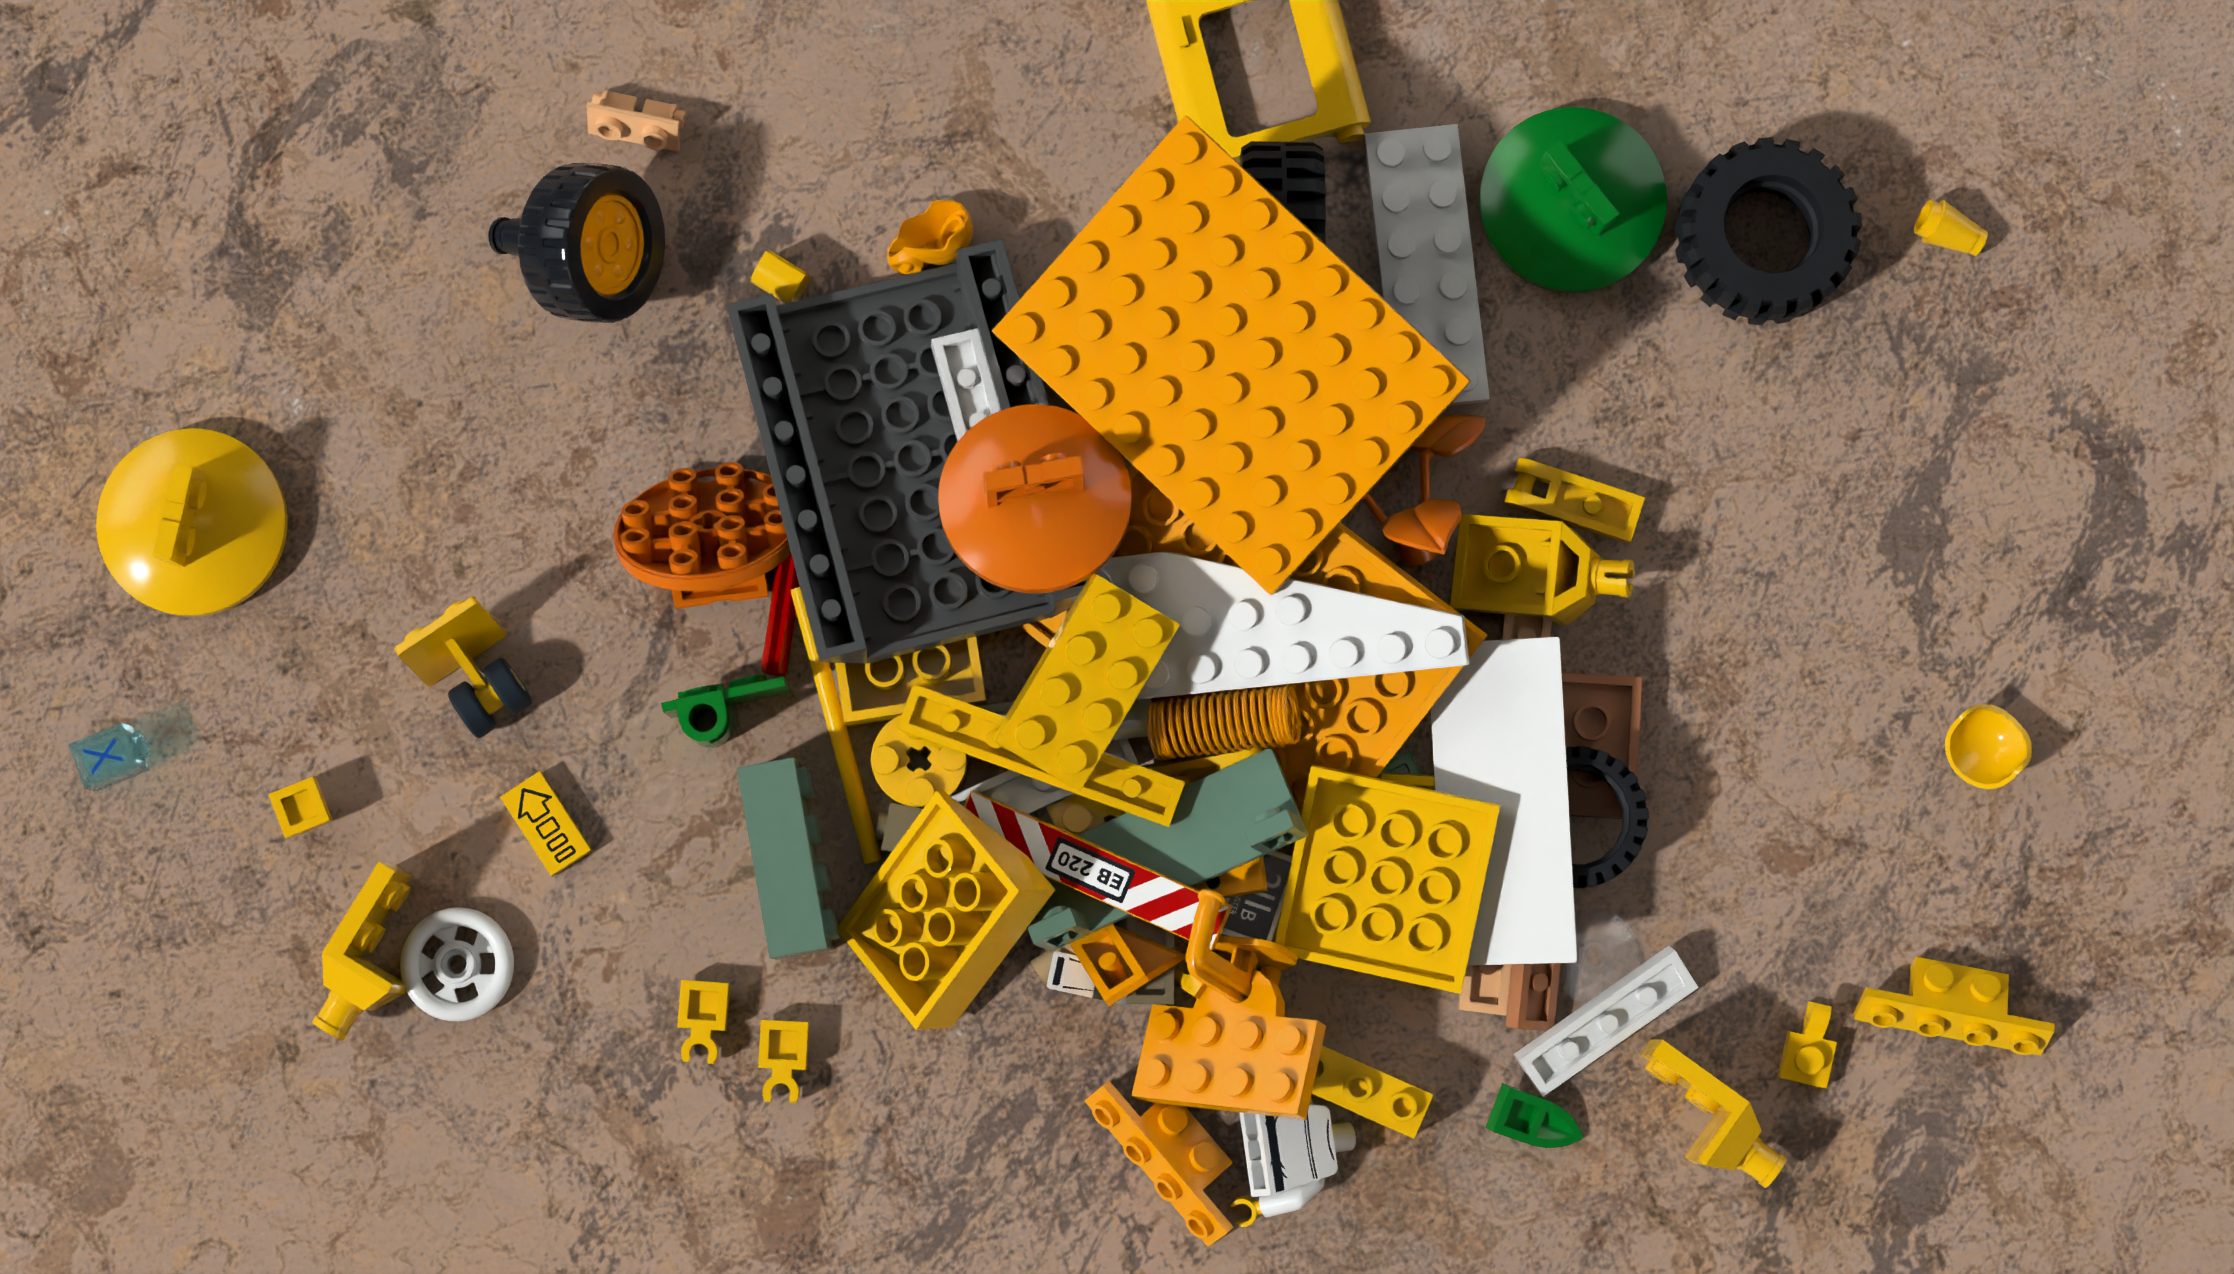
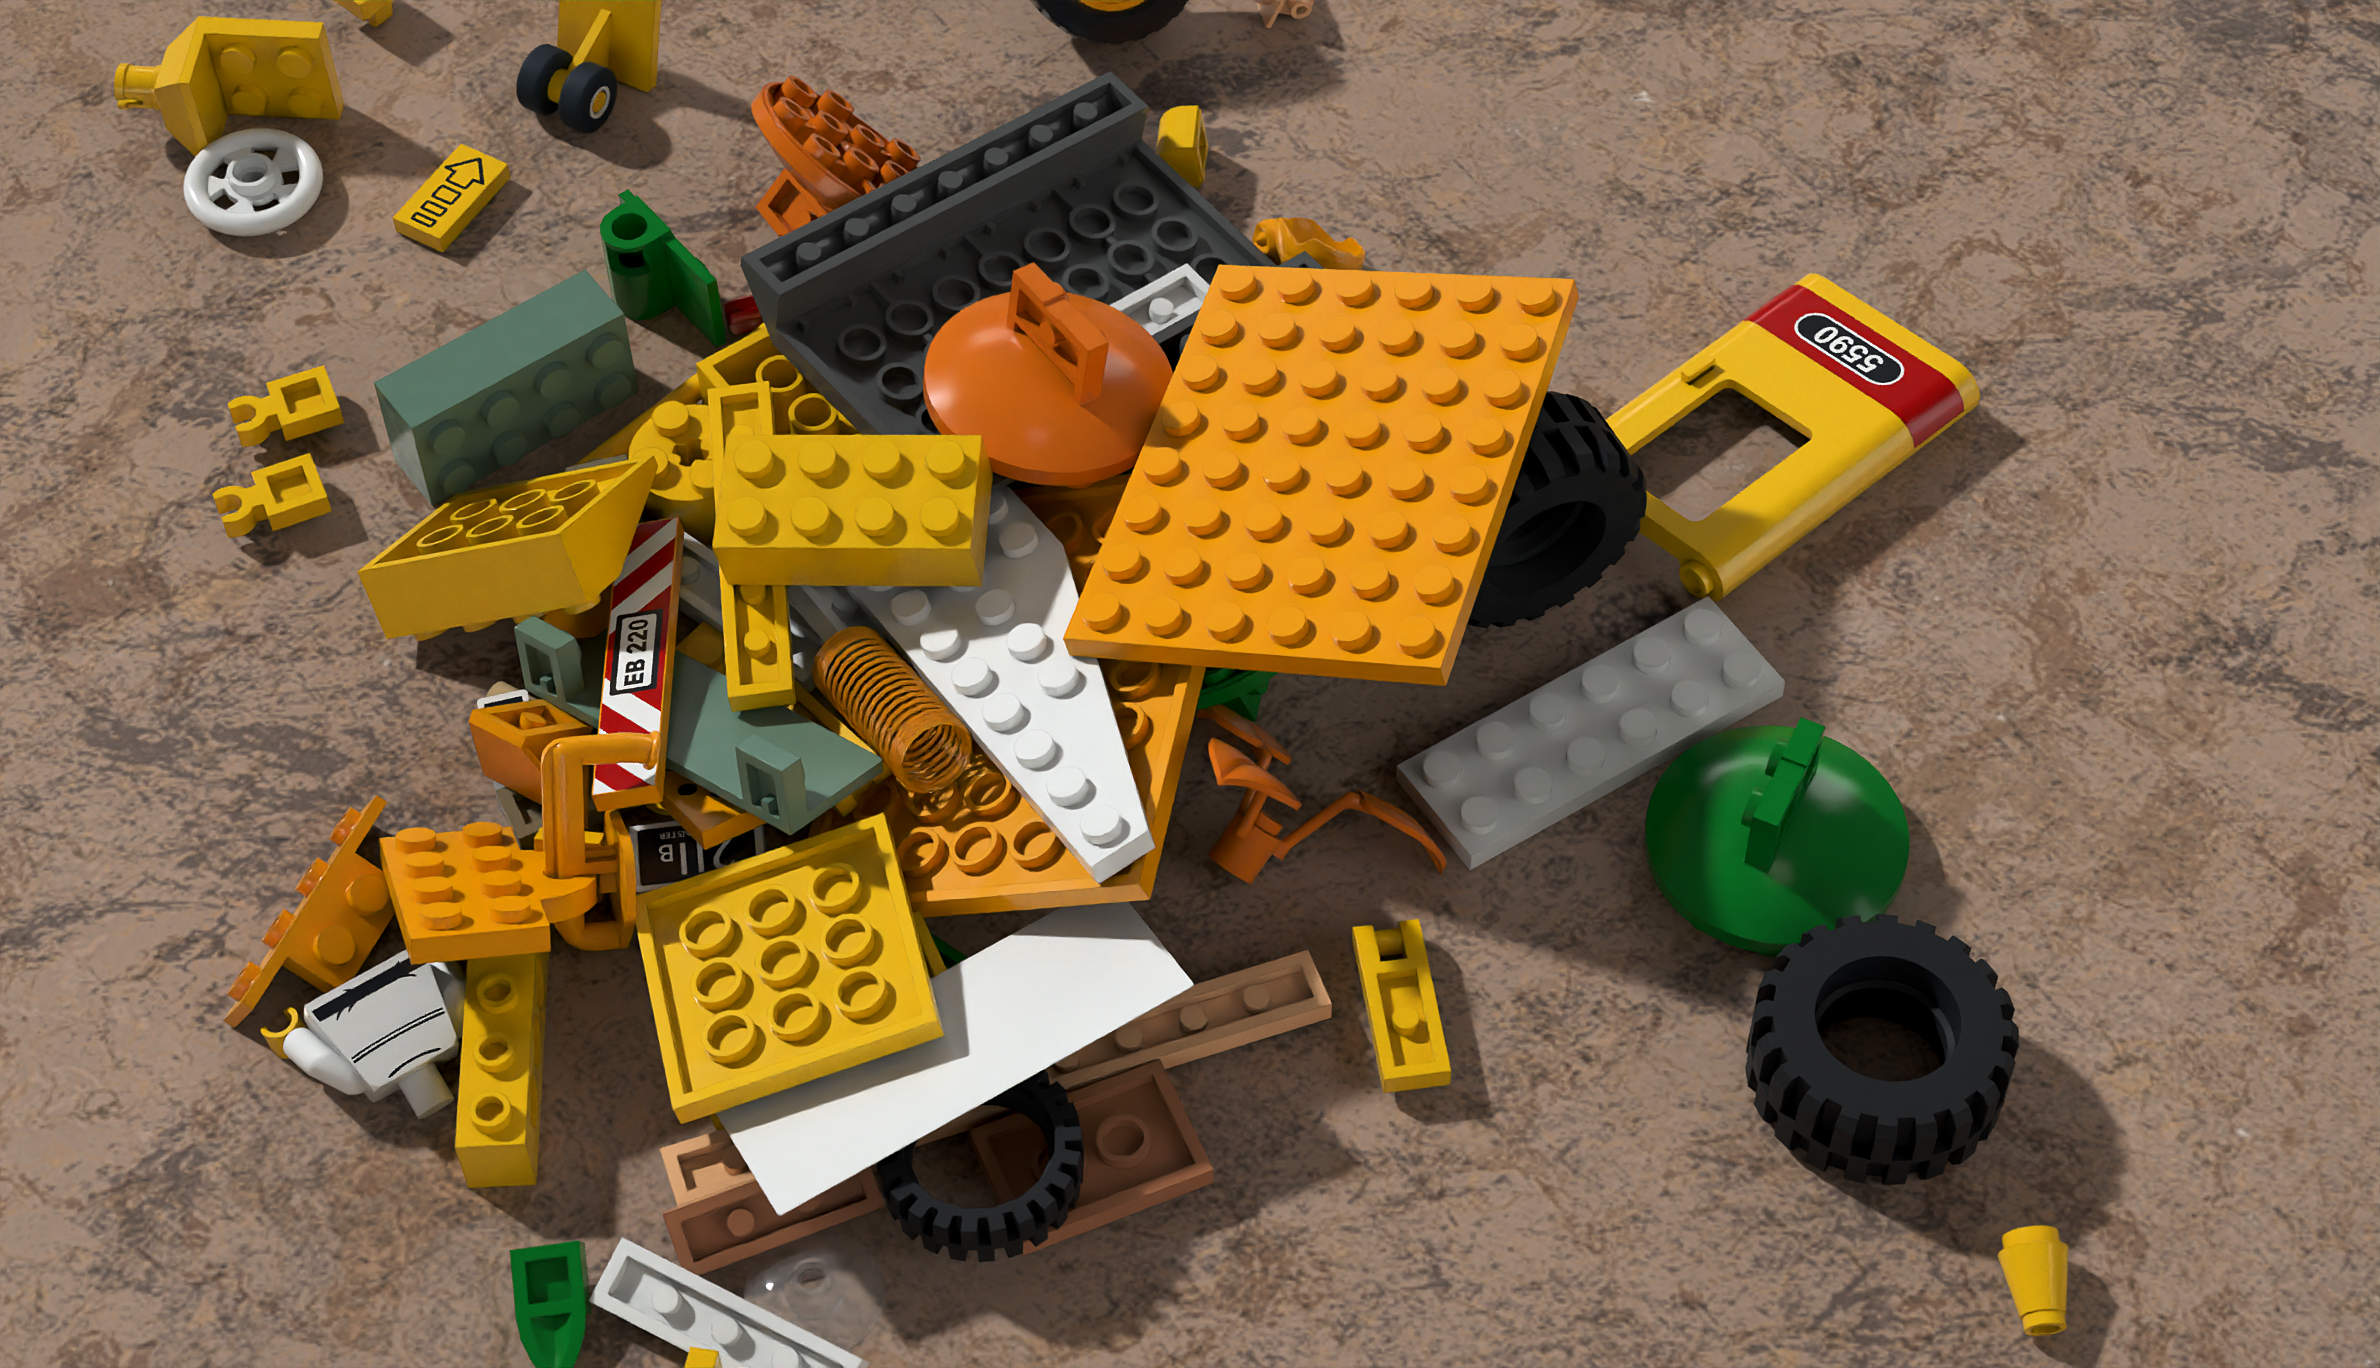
camera: 65 degrees right, 30 degrees down
yellow plate [1450,514,1635,626] -> none

